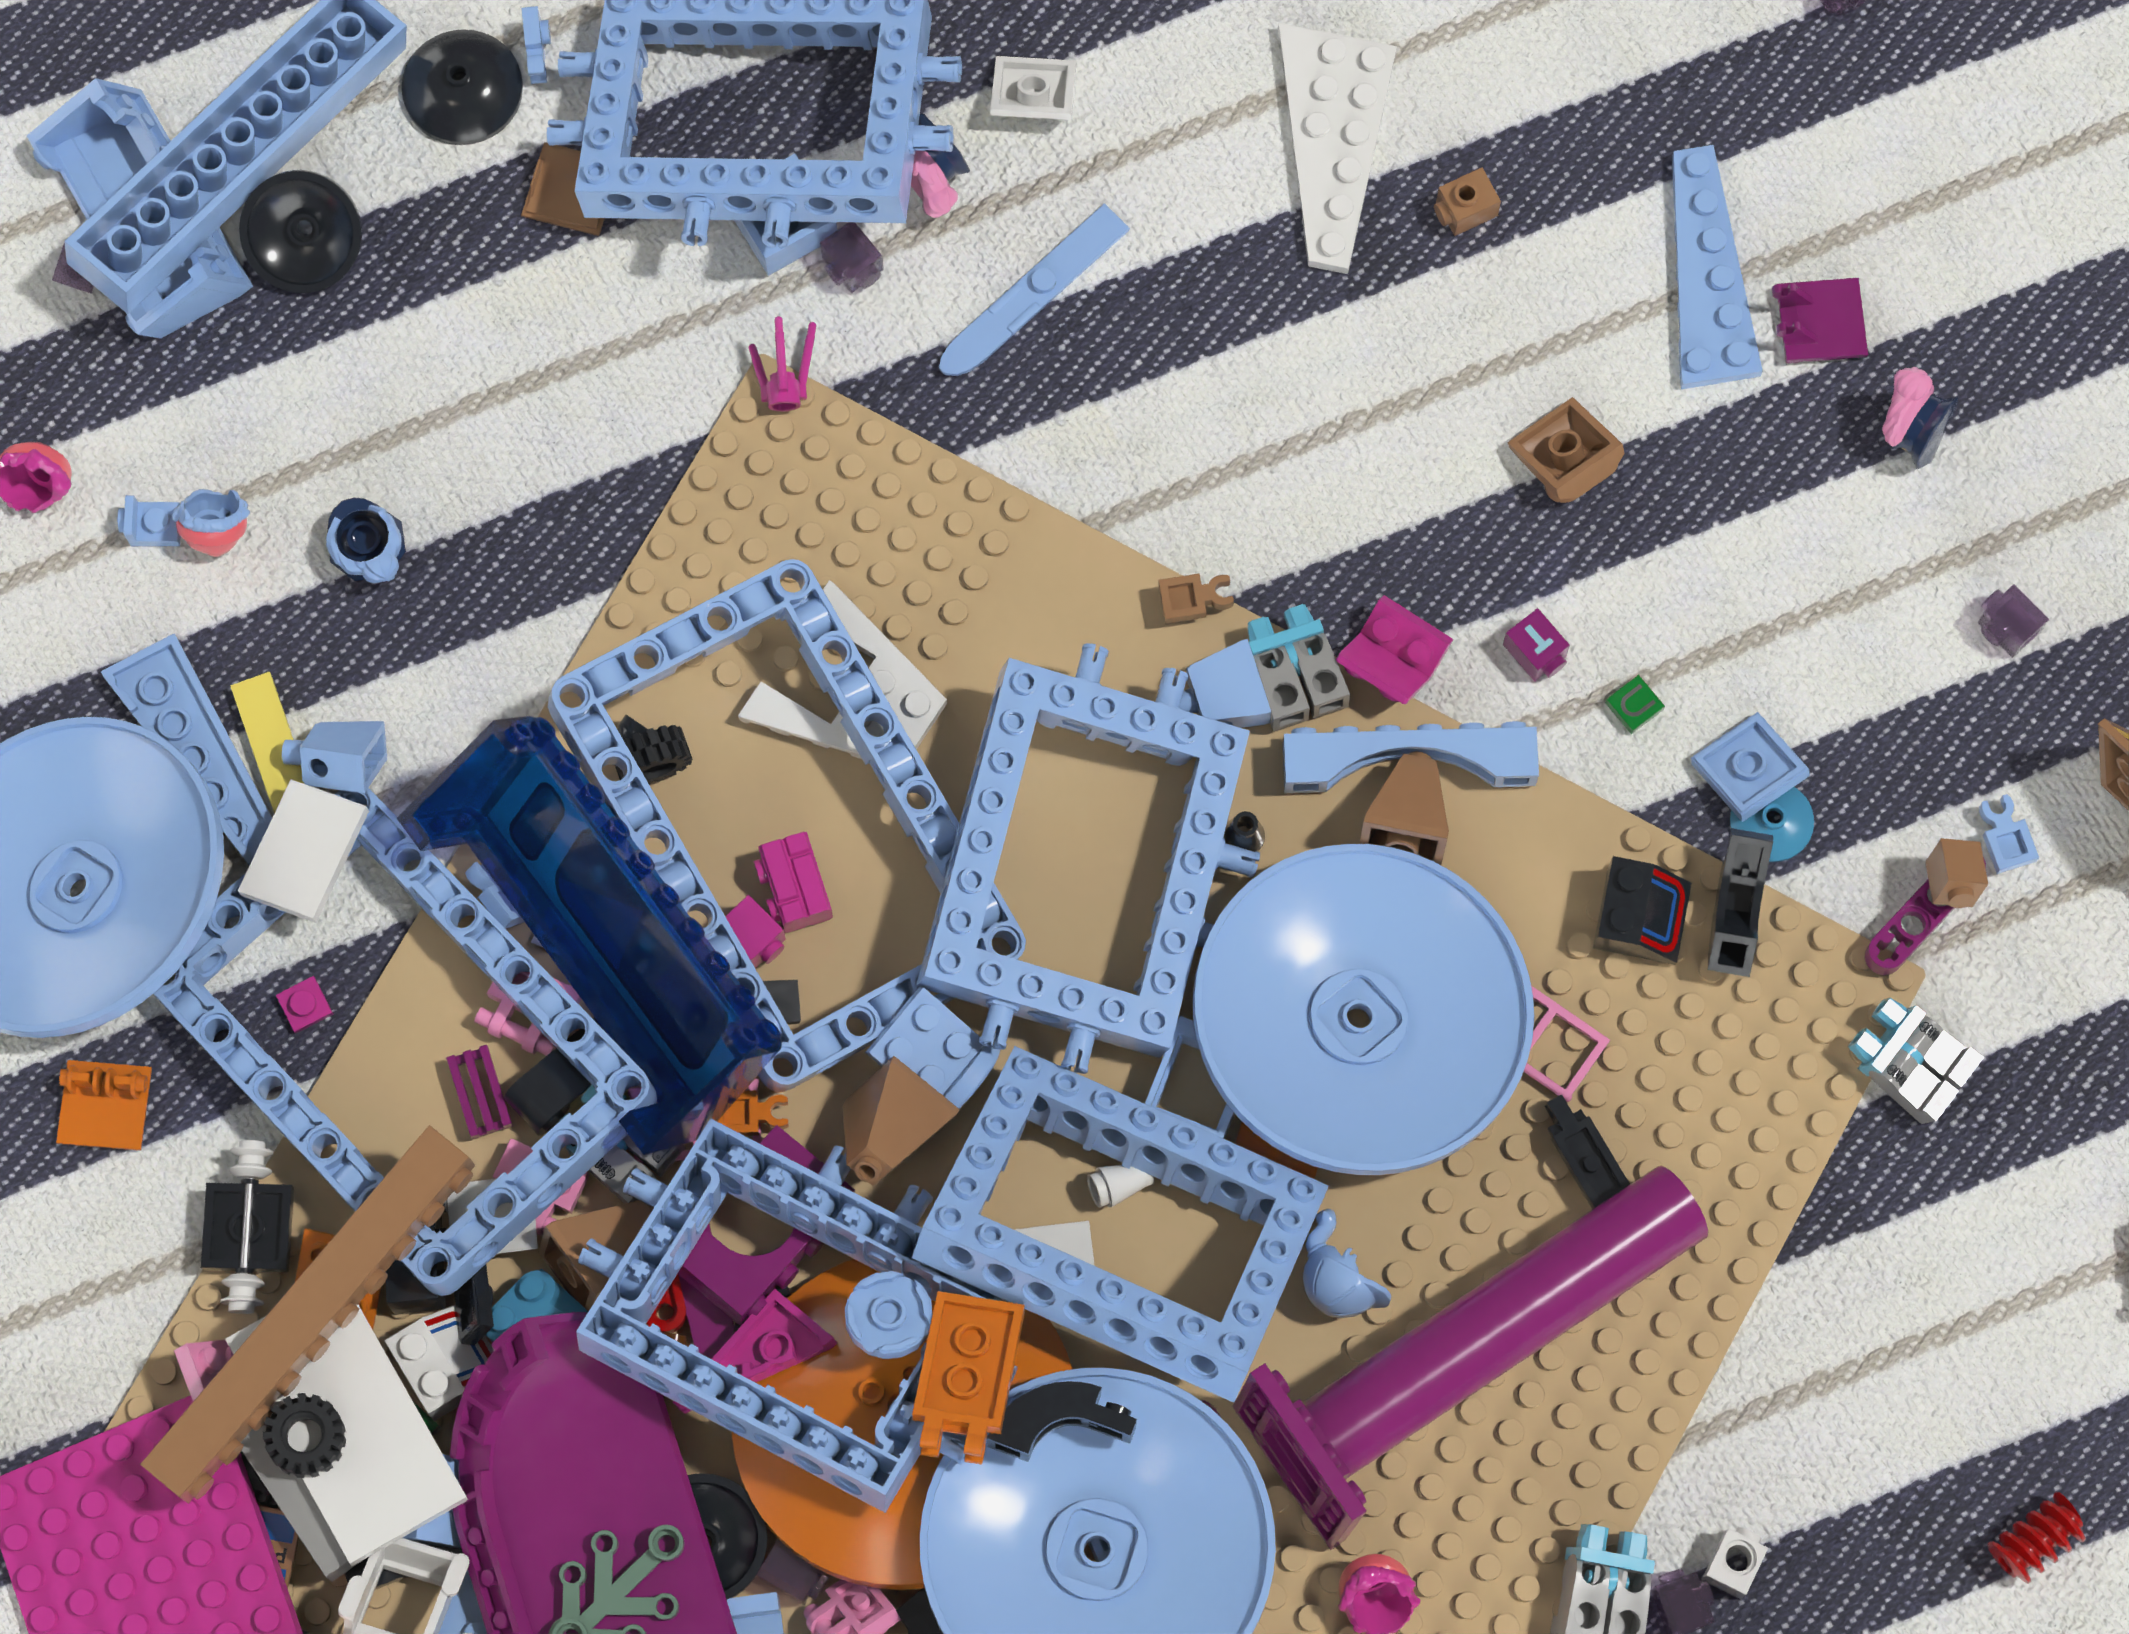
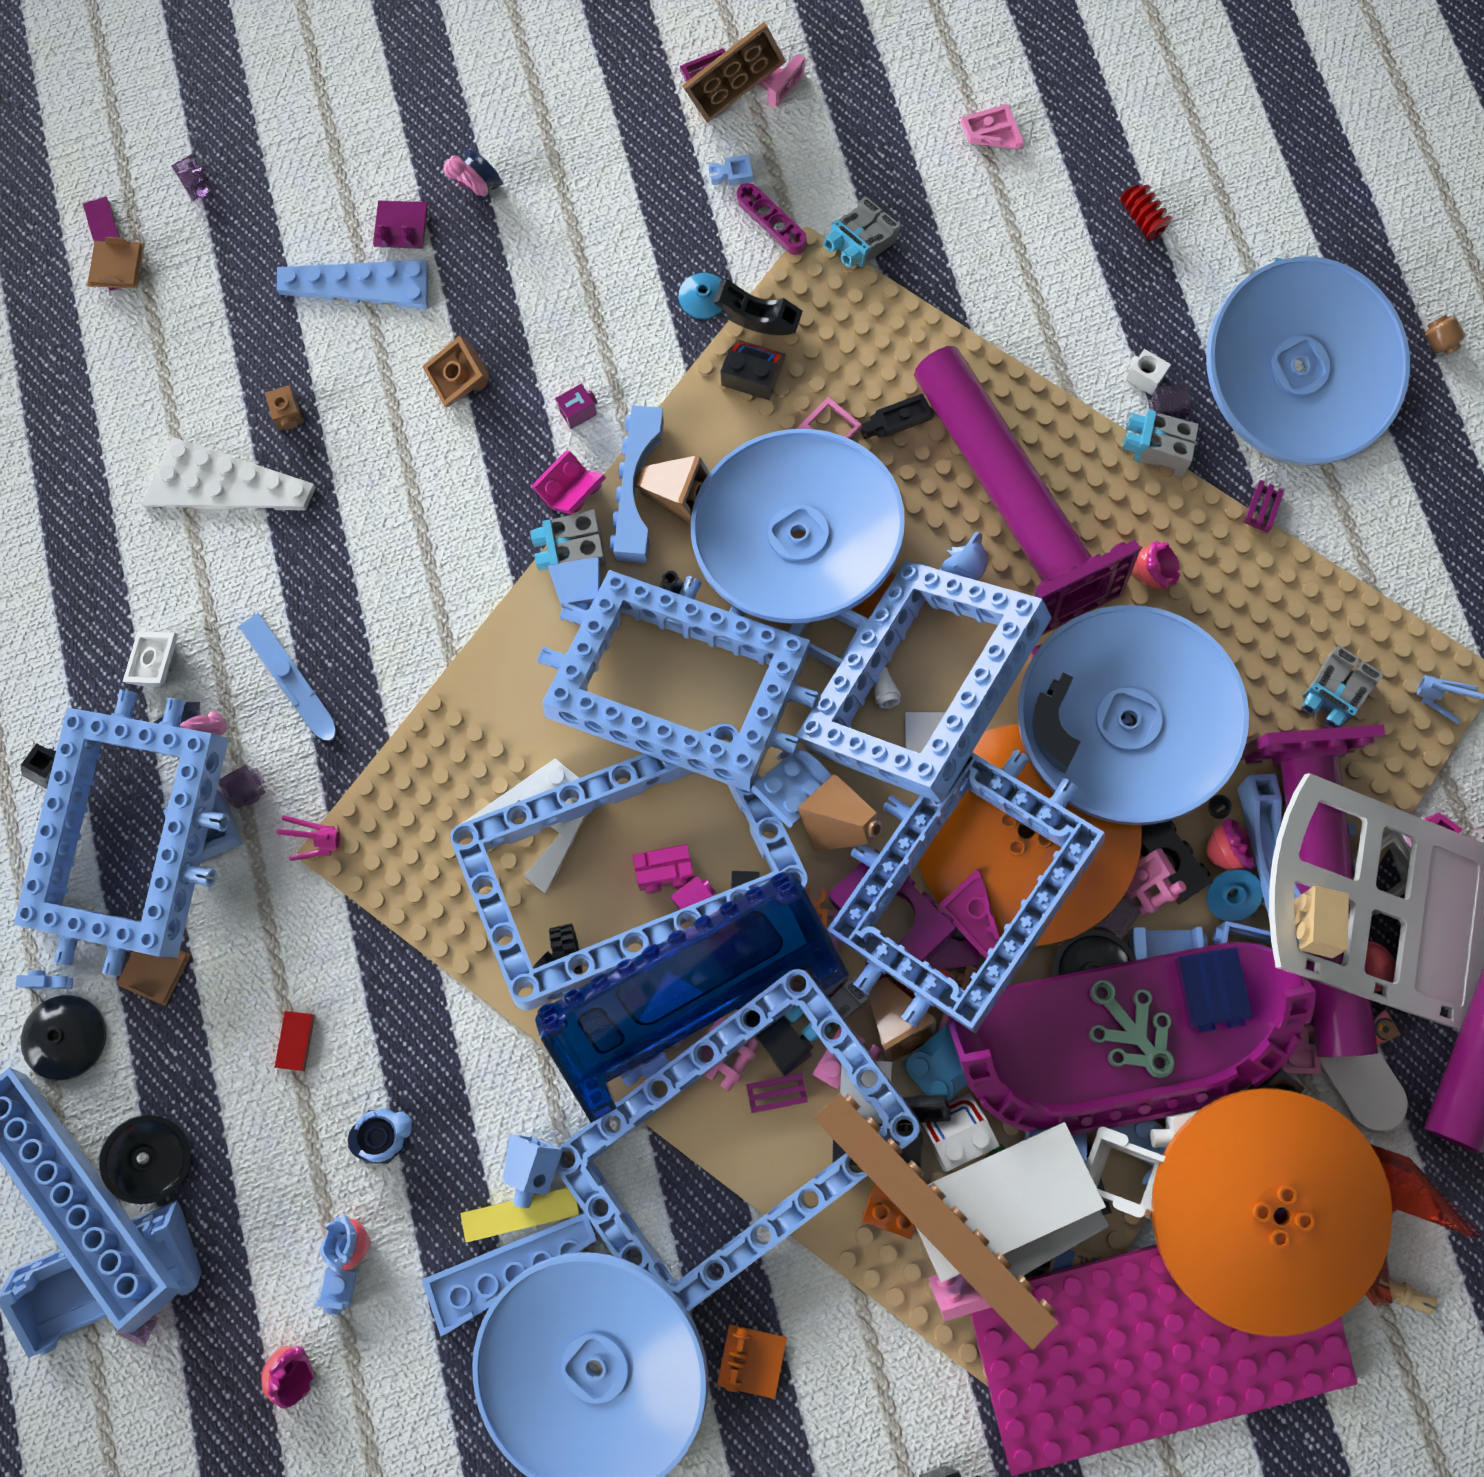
camera: 80 degrees left, 0 degrees up
black plate [200,1140,294,1314] -> none
white tile [238,779,369,923] -> none
black tyre [263,1393,346,1478] -> none
dark pink plate [276,976,334,1033] -> none
light blue tile [845,1271,933,1359] -> none
orange tile [912,1291,1025,1465] -> none
medium nougat plate [1158,573,1234,624] -> none
green tile [1605,675,1665,735] -> none
light blue plate [1691,712,1810,822] -> none
medium nougat brick [1925,838,1988,908] -> none
clear purple brick [1978,584,2049,658] -> none
none -> red tile [274,1011,315,1071]

